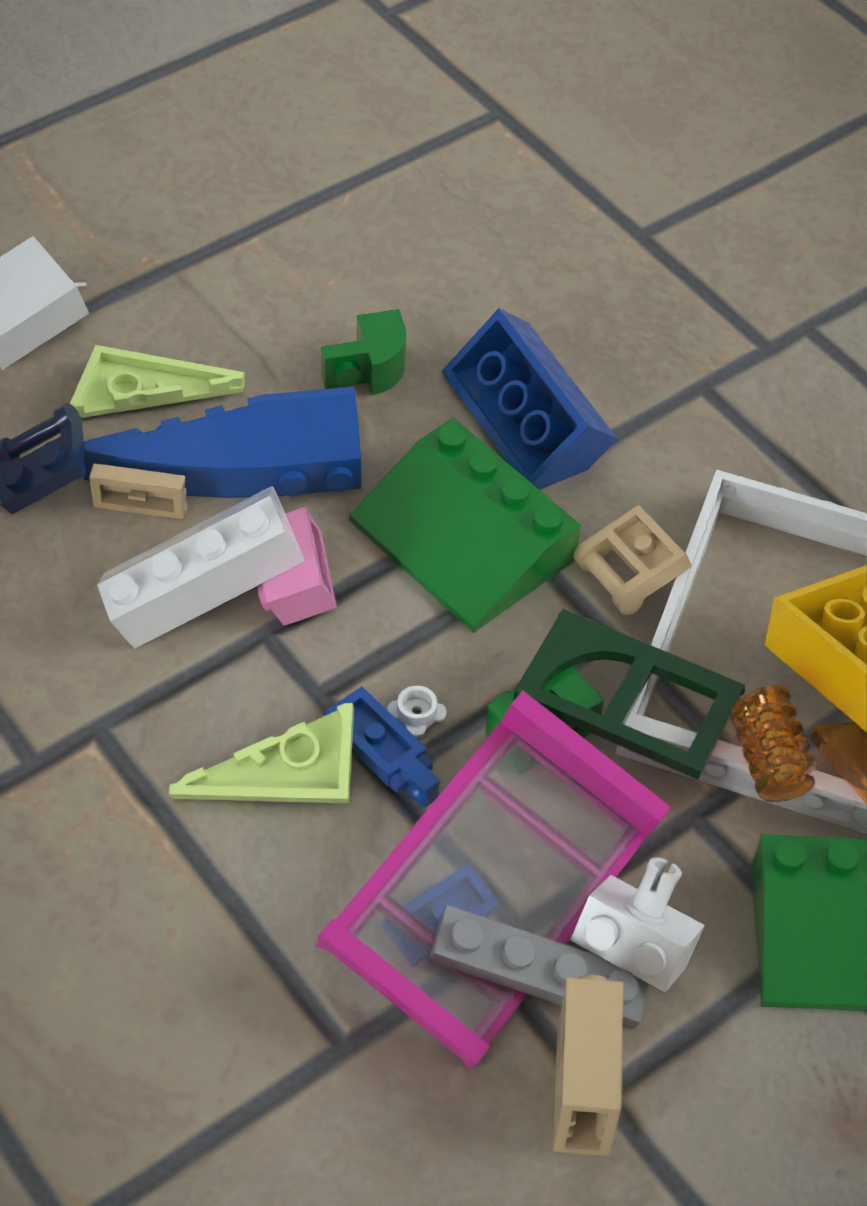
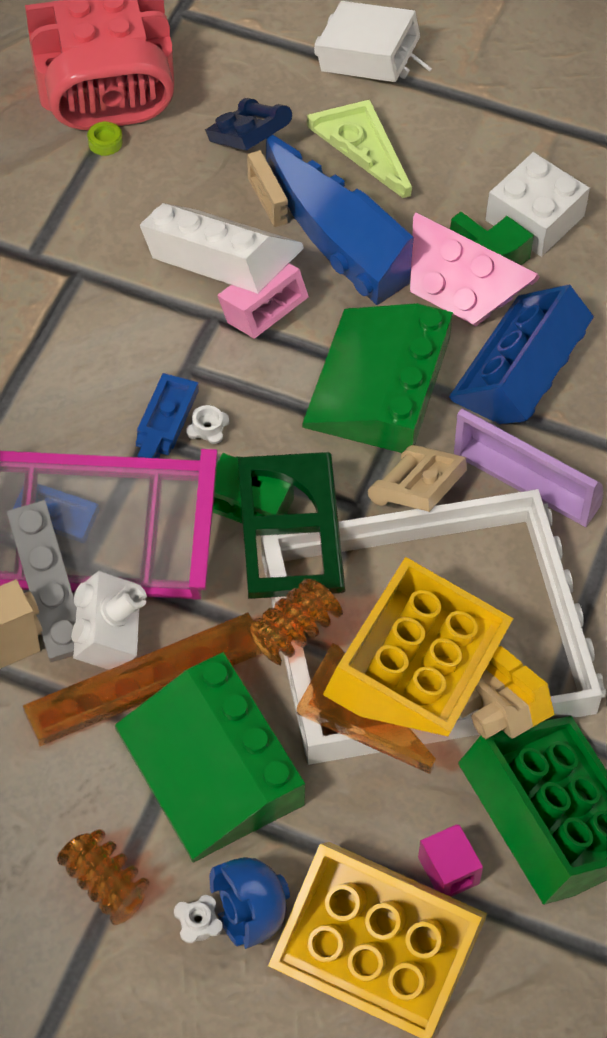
camera: 60 degrees right, 5 degrees up
yellowish green wing [169,703,354,803] -> none
none -> clear orange plate [22,612,266,746]
none -> bright pink wing [410,213,540,326]
none -> lavender slope [454,408,603,527]
none -> white brick [486,152,590,257]

